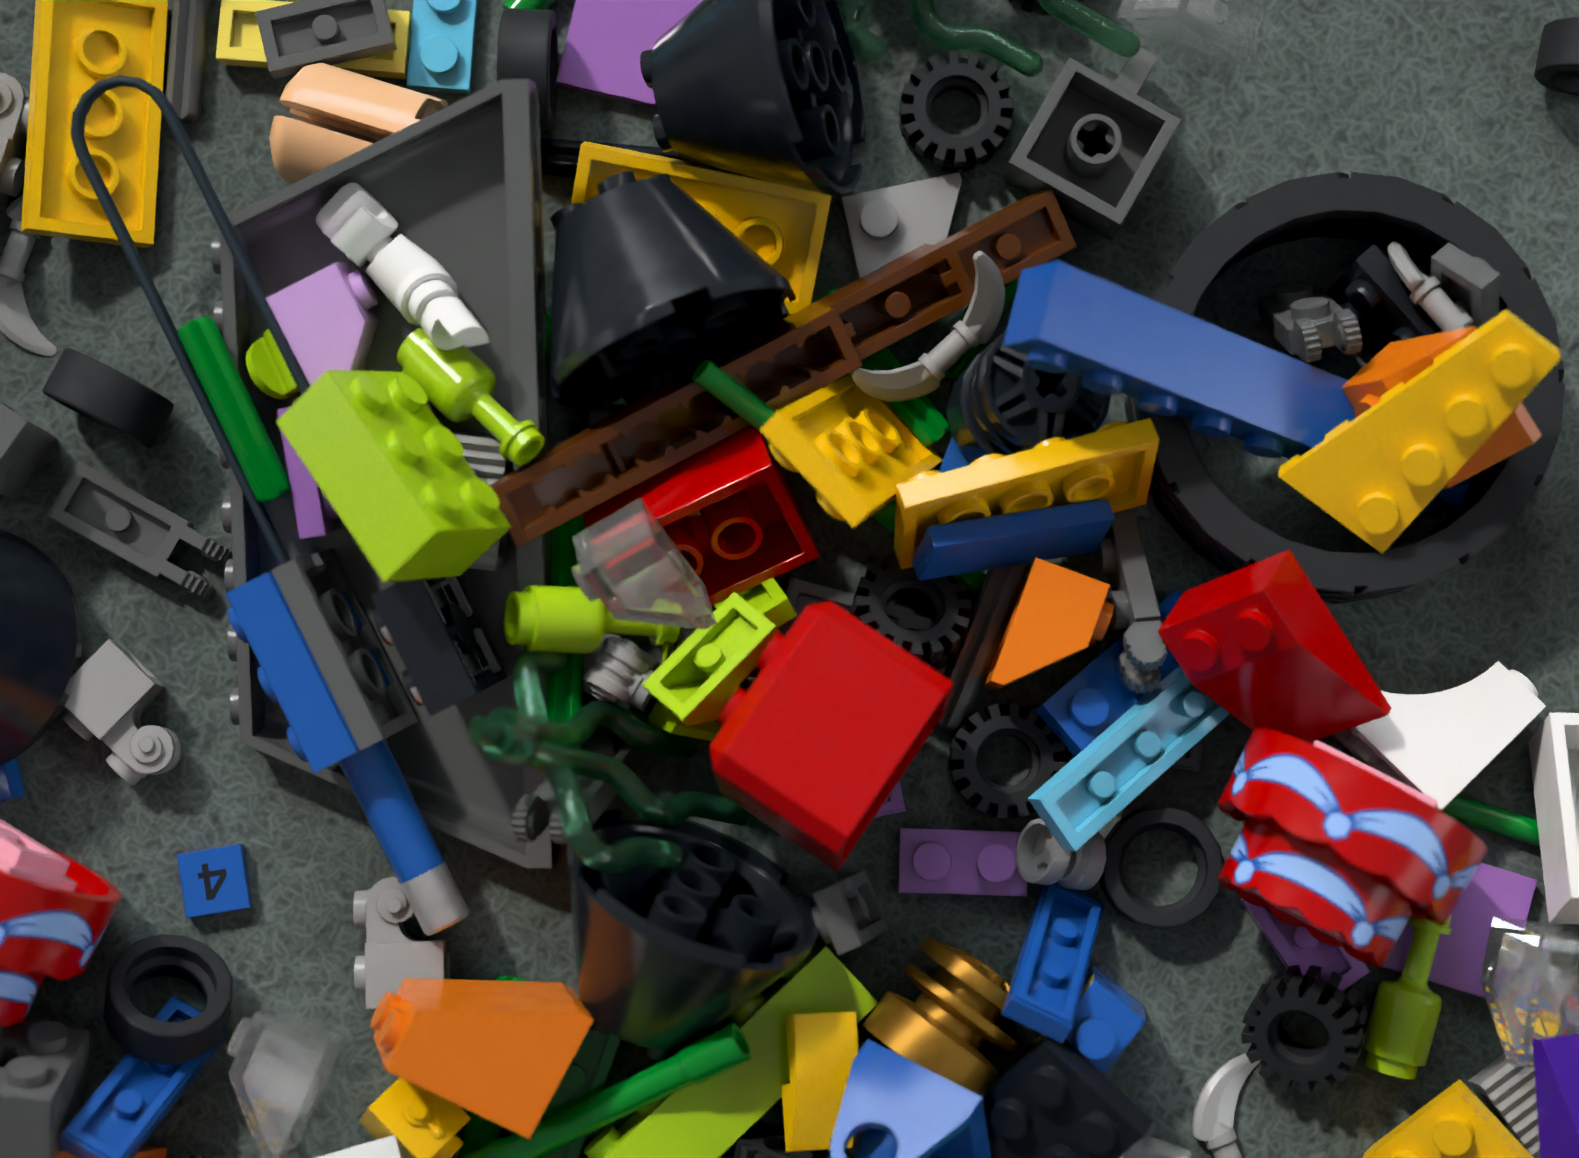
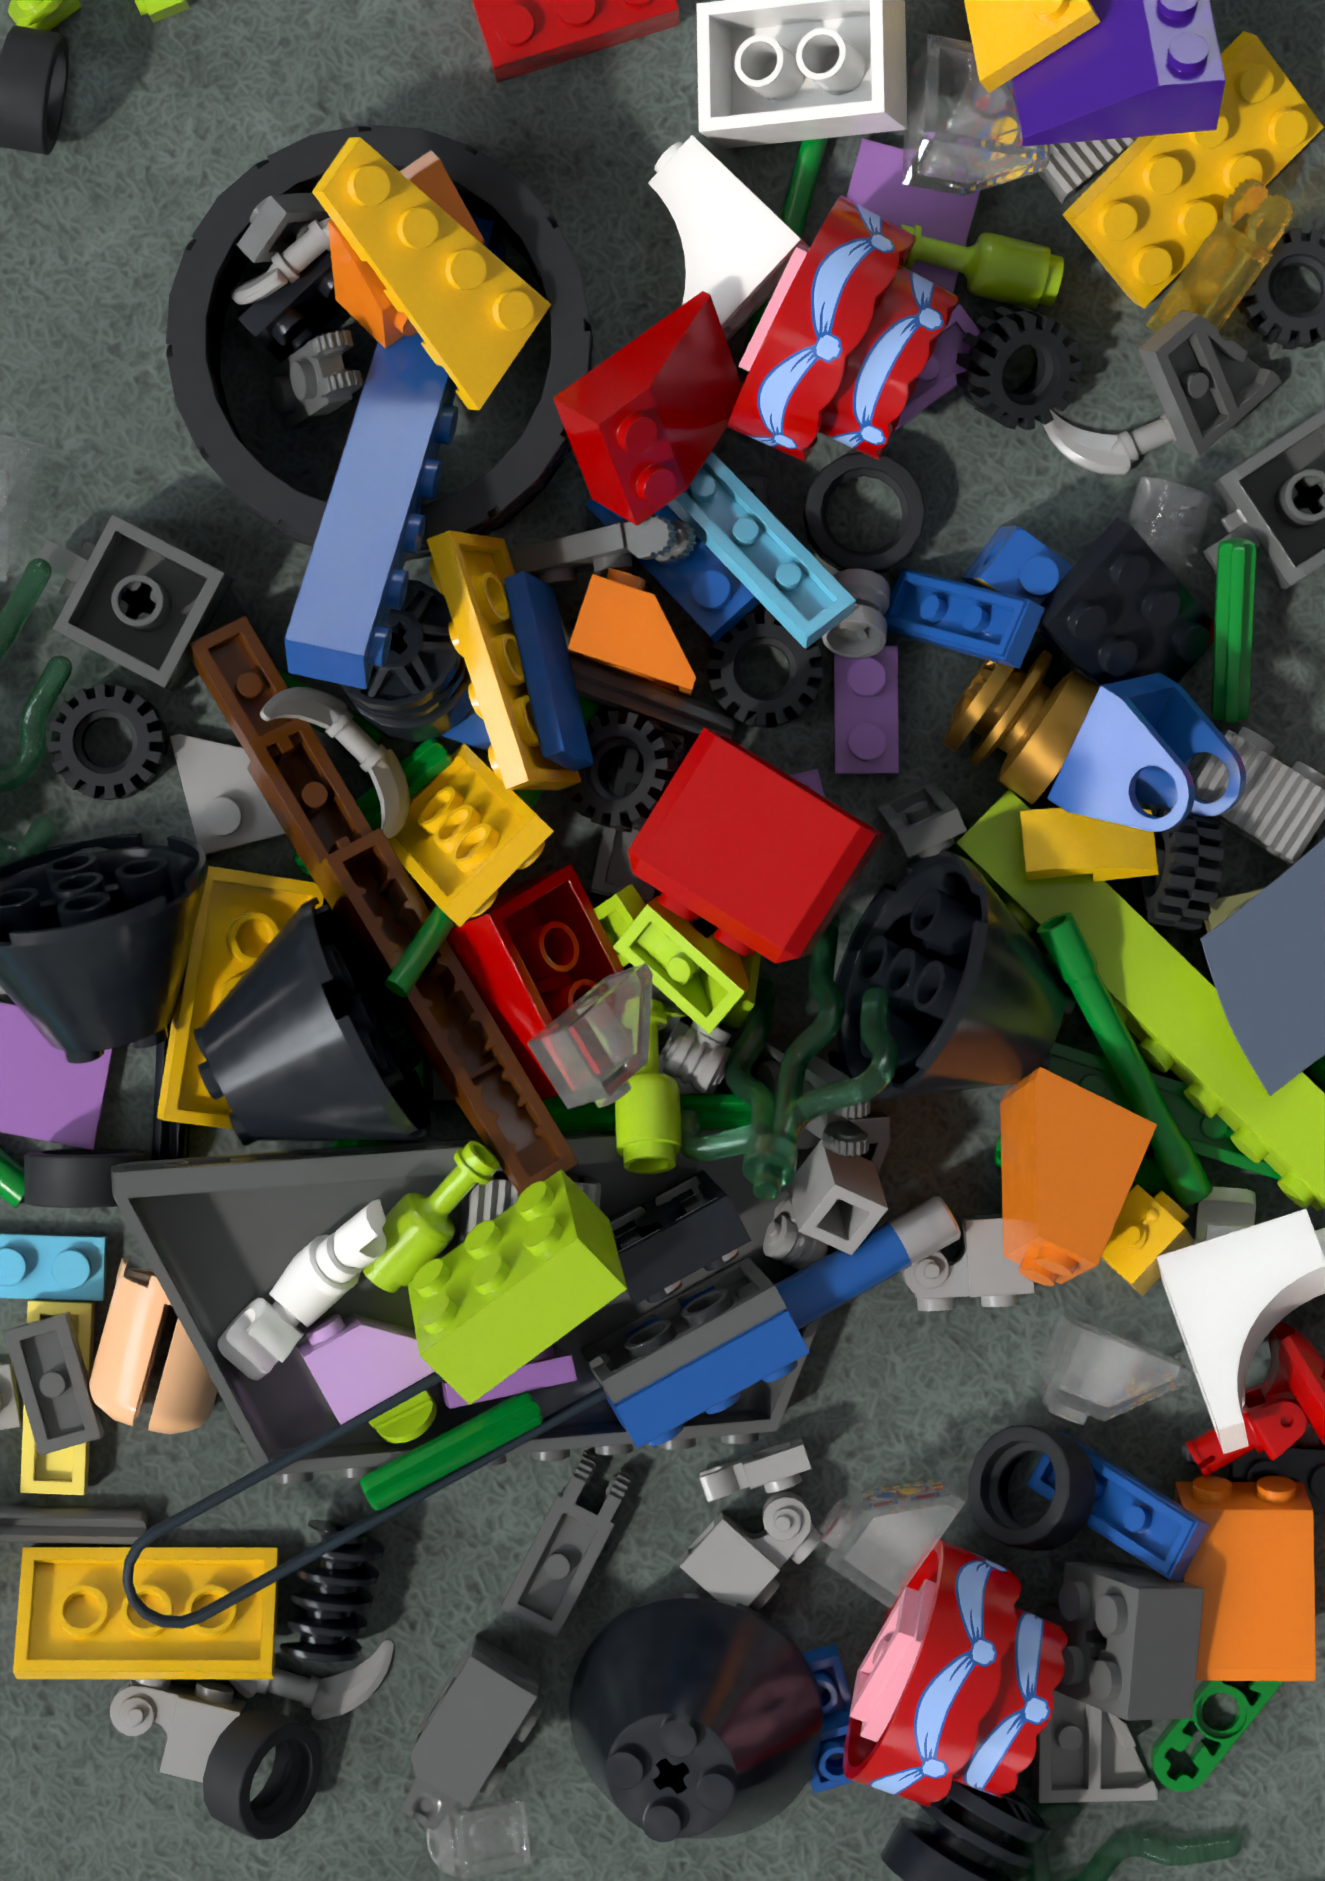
camera: 85 degrees left, 5 degrees up
black tyre [42,348,174,449] -> none
blue tile [177,844,253,918] -> none
none -> black piece [280,1519,385,1663]
none -> light grey plate [699,1437,812,1502]
none -> light grey brick [763,1140,888,1270]
none -> clear slope [819,1477,965,1609]

